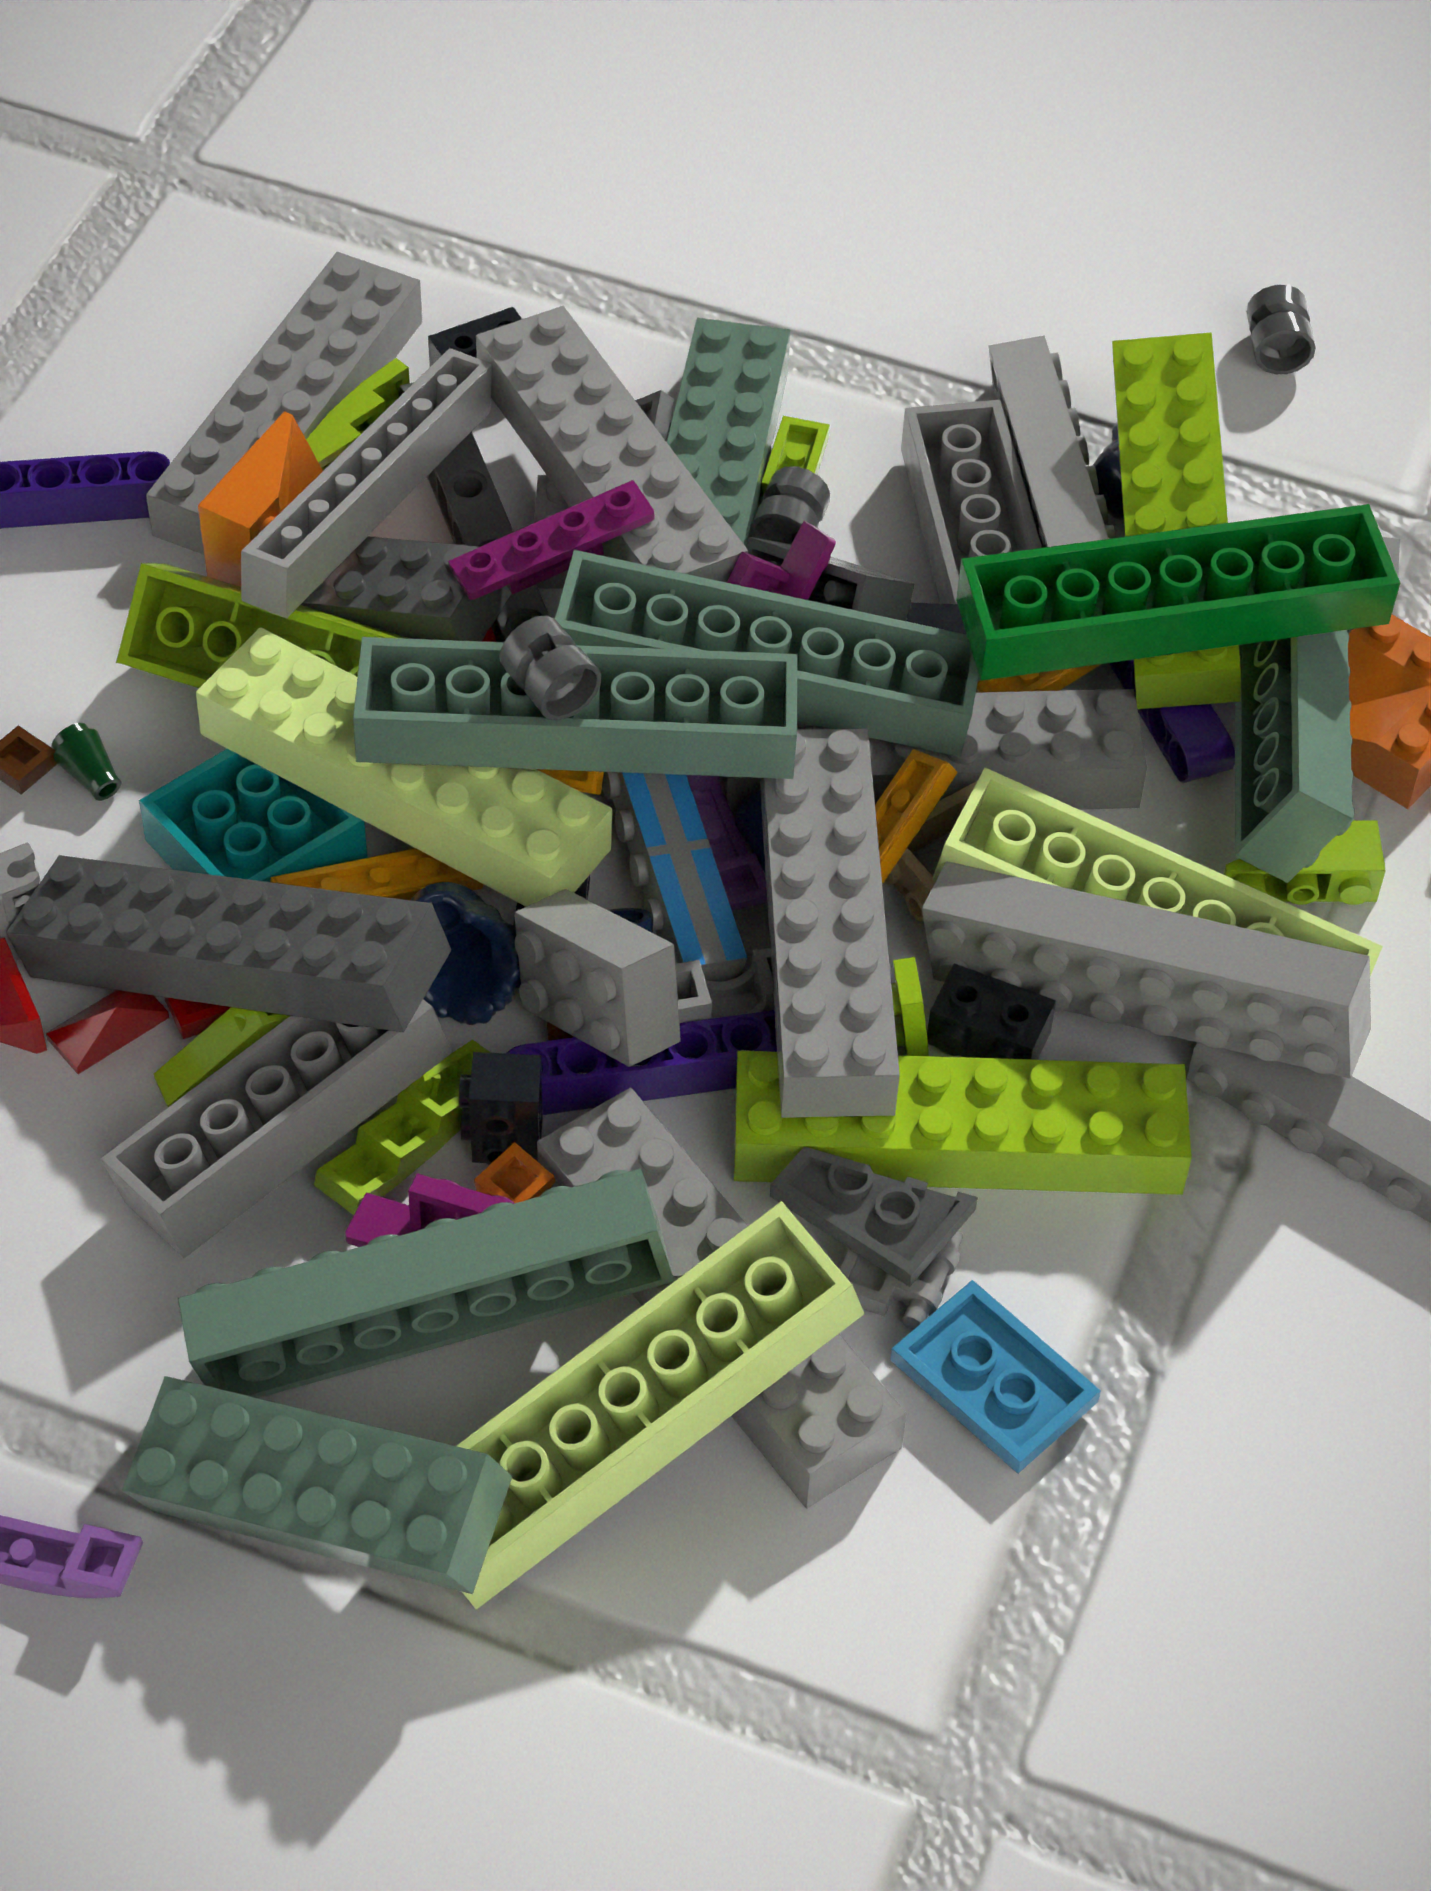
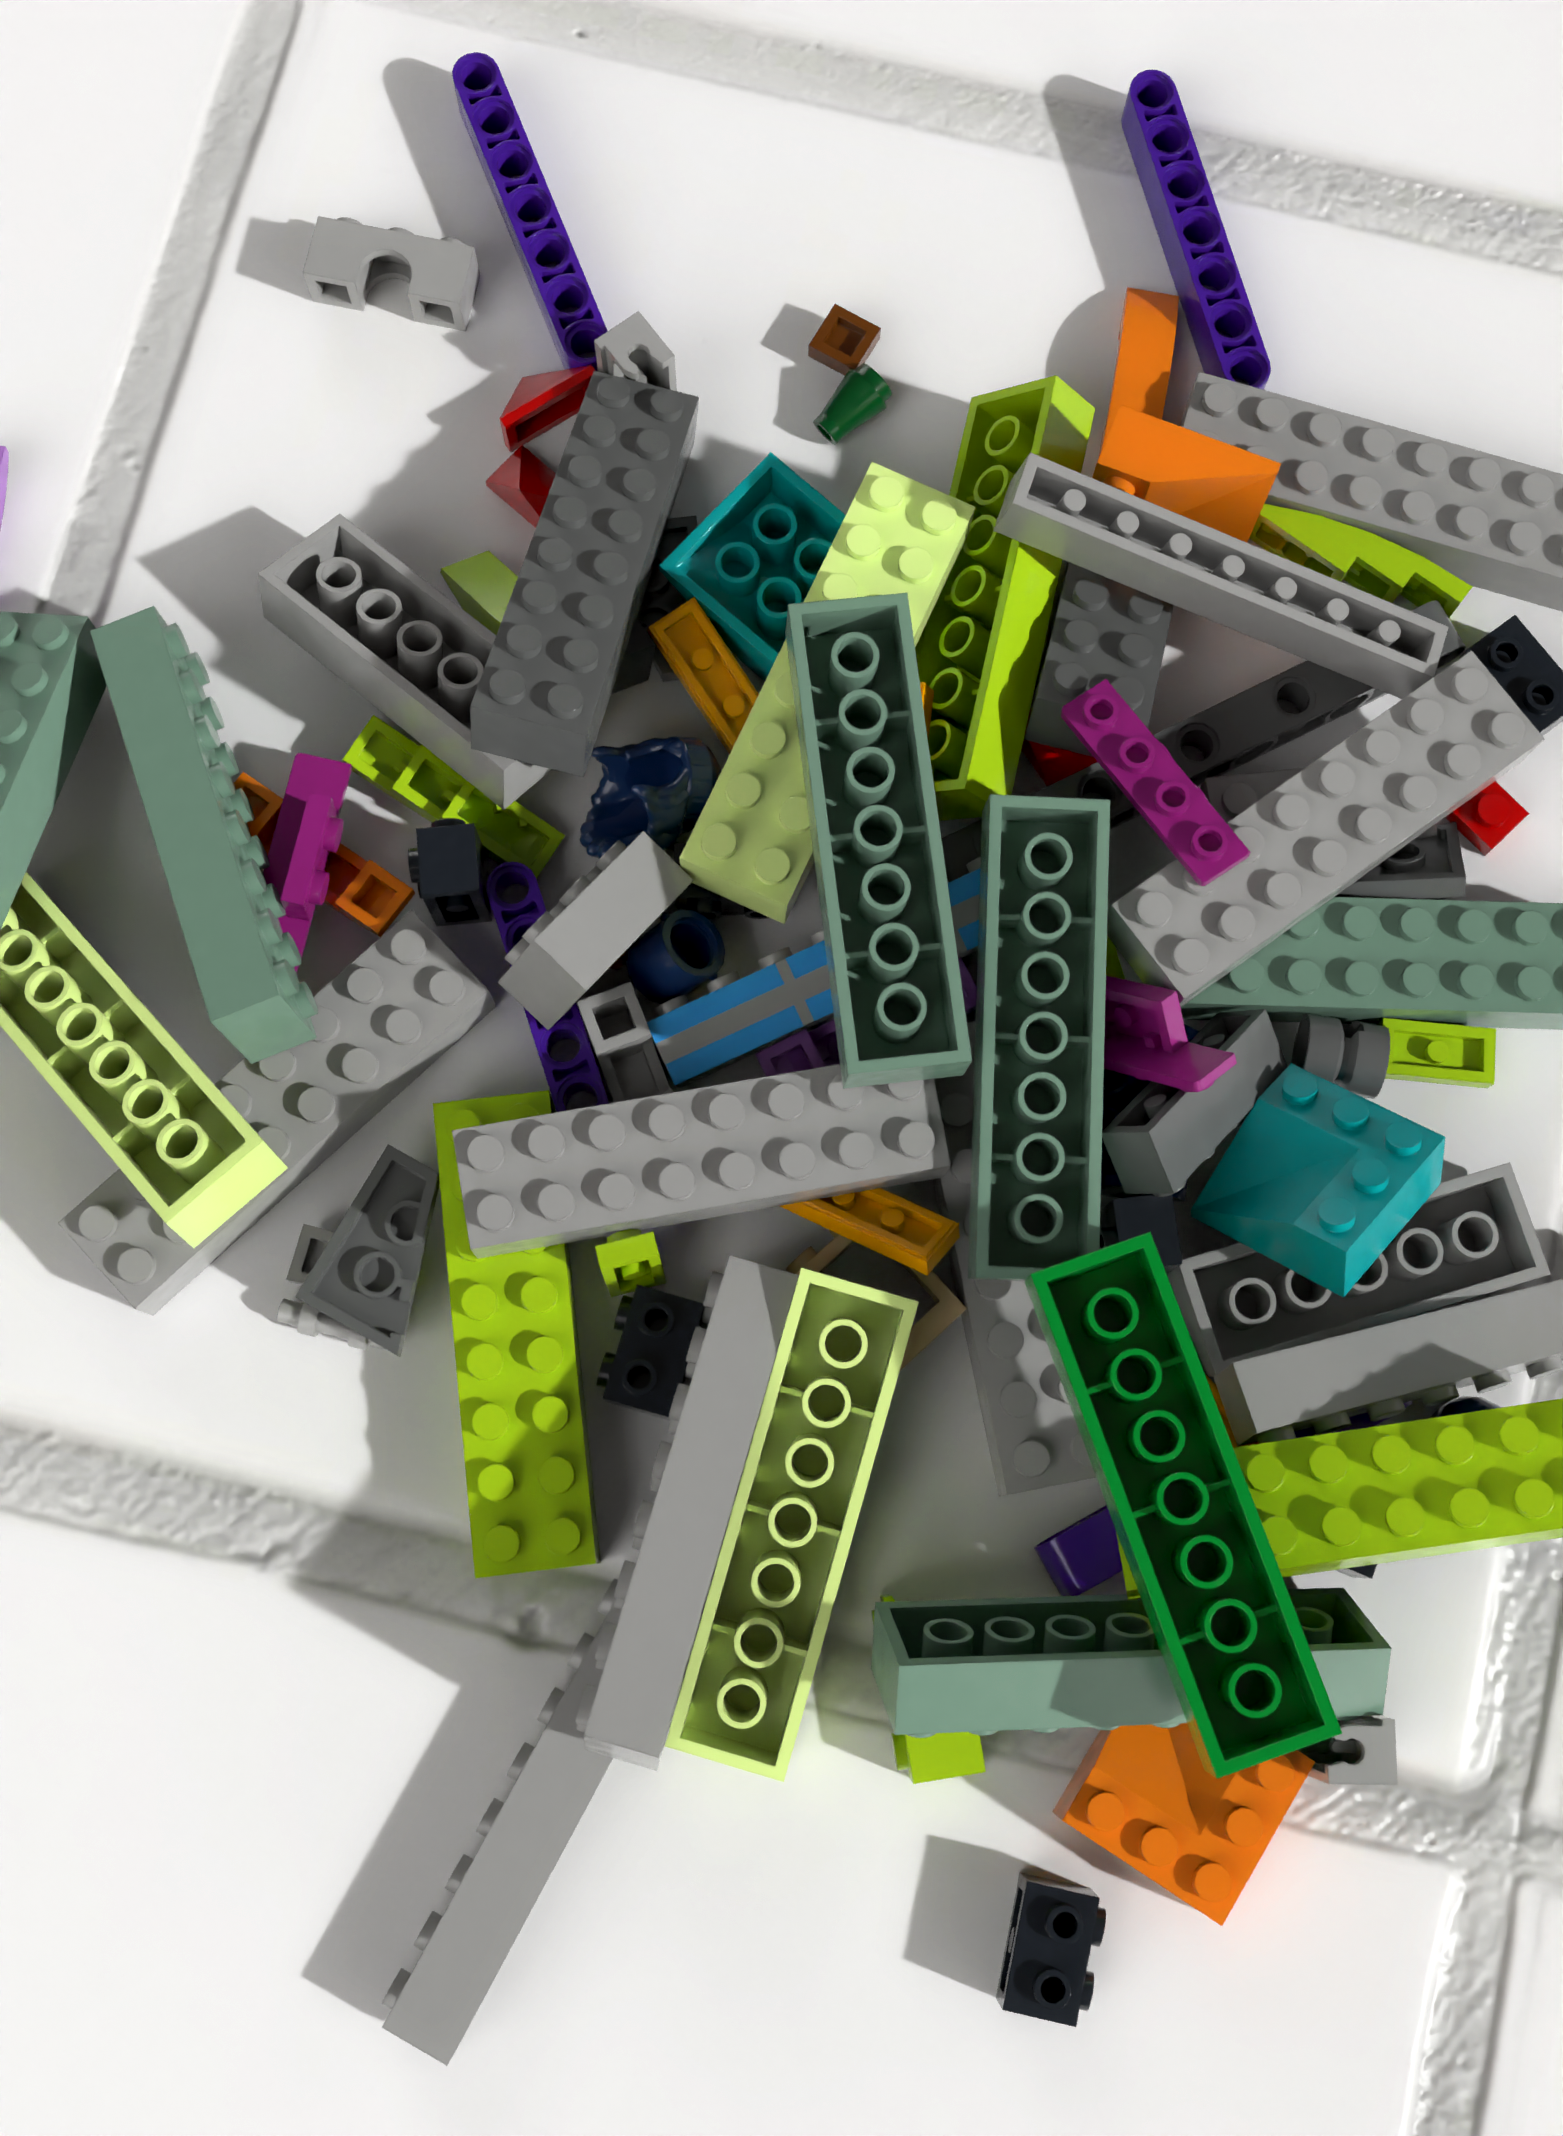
camera: 80 degrees right, 25 degrees up
dark grey wheel [500,616,601,721] -> none
dark azure plate [890,1280,1101,1473] -> none
none -> orange slope [1098,287,1179,459]
none -> teal slope [1191,1063,1445,1298]

